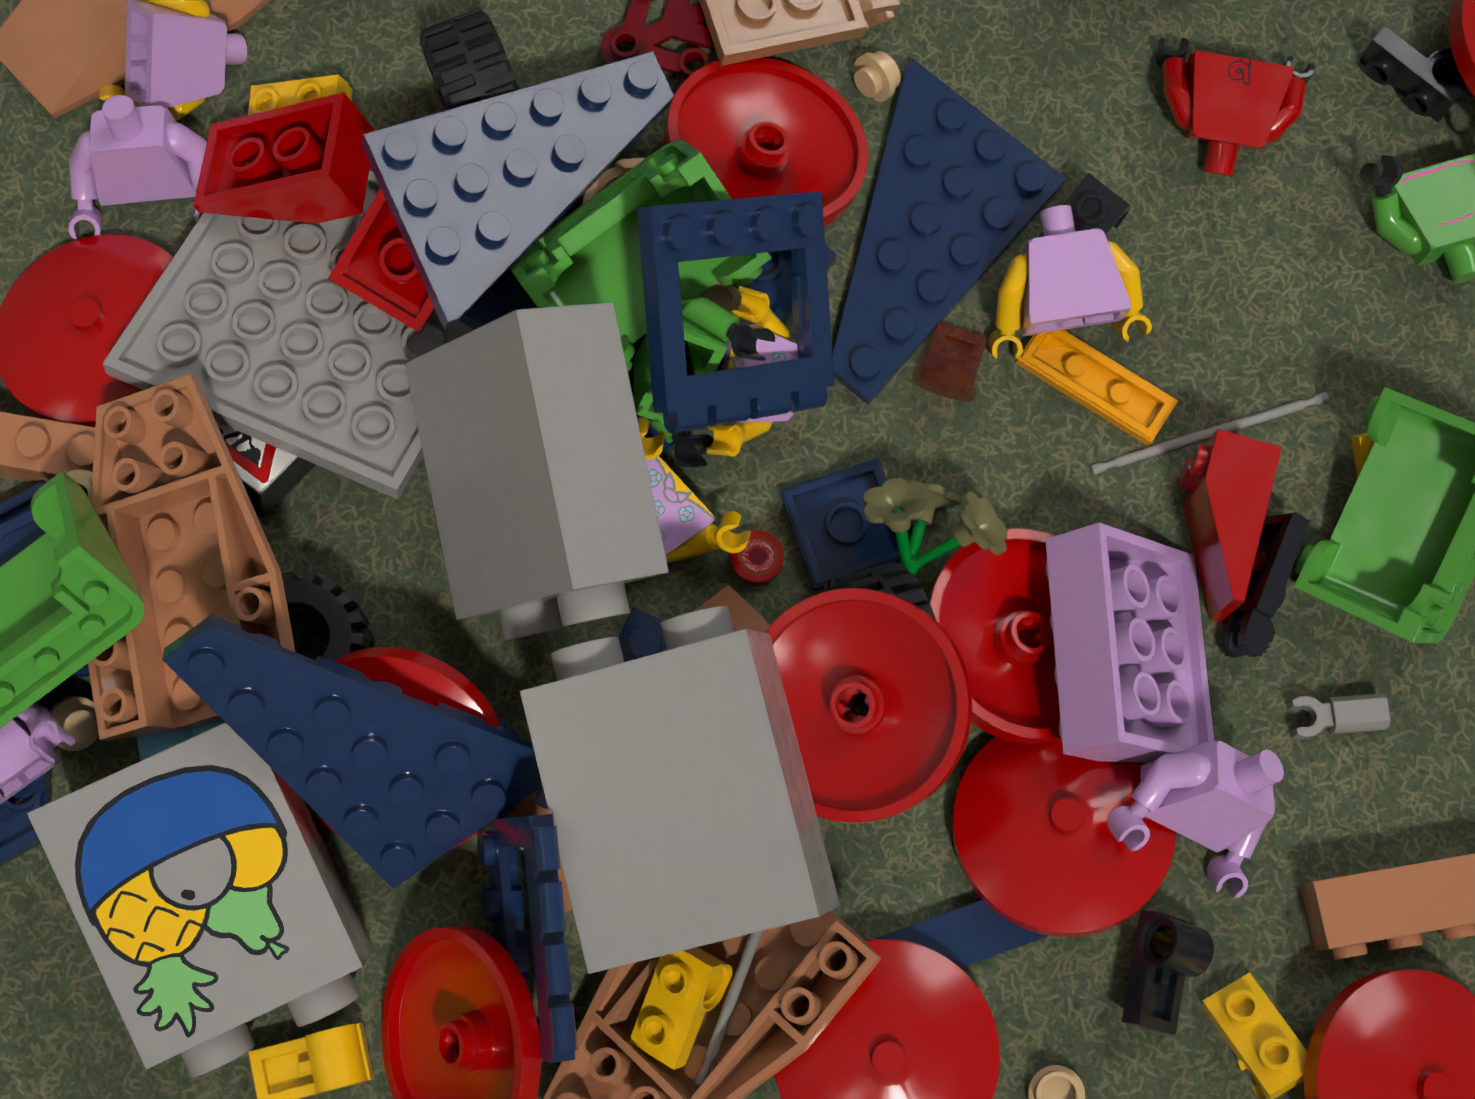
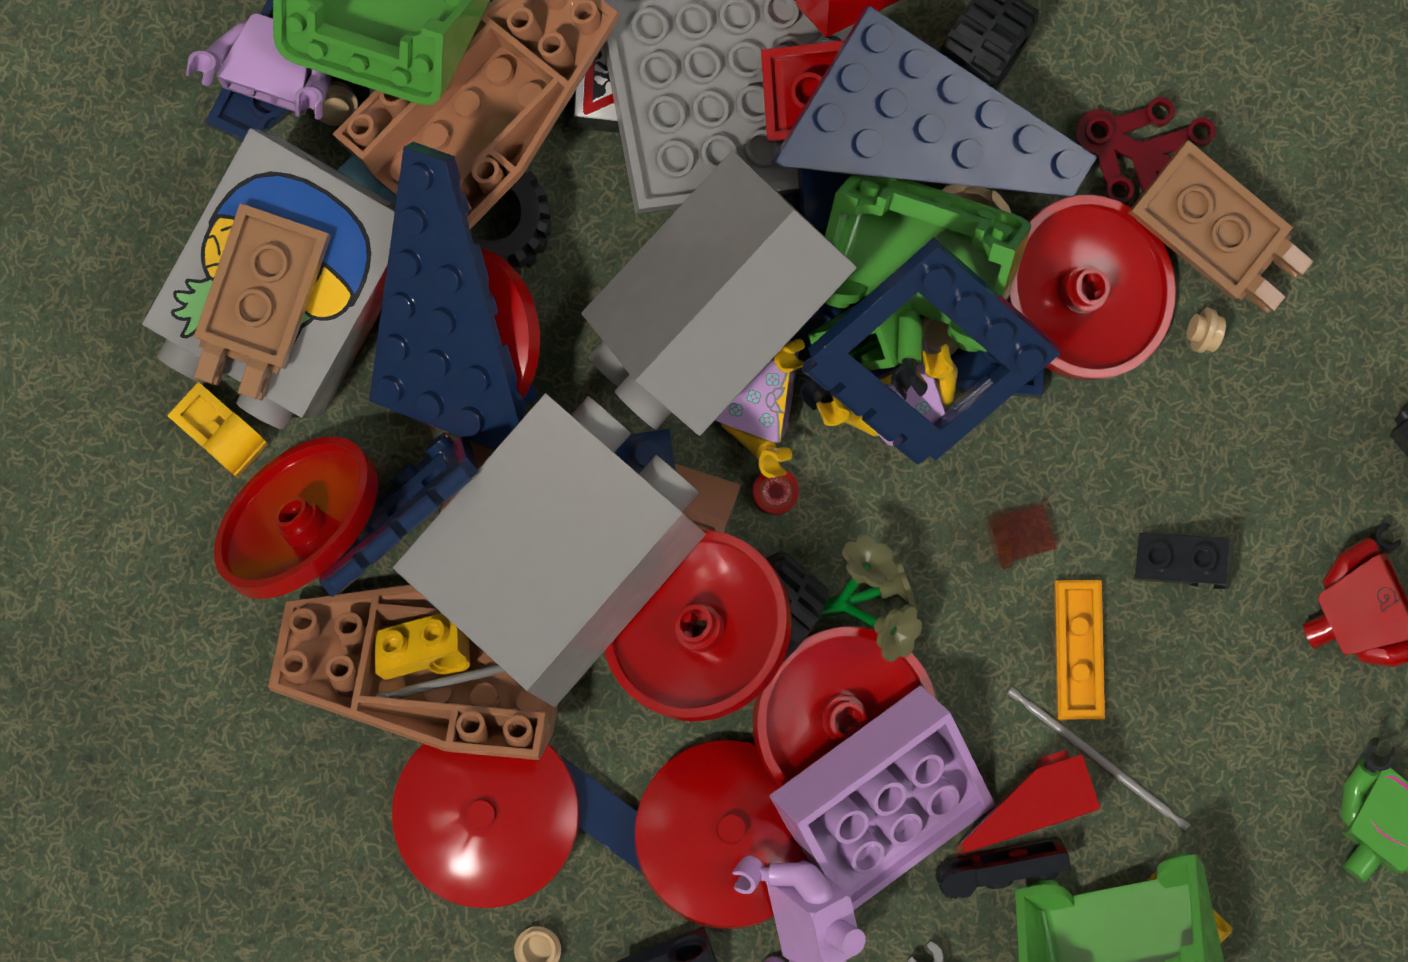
camera: 55 degrees right, 5 degrees up
dark blue tile [779,458,910,591] -> none
dark blue wing [832,59,1066,405] -> none
lavender torso [988,205,1152,359] -> none
none -> medium nougat tile [193,203,332,401]

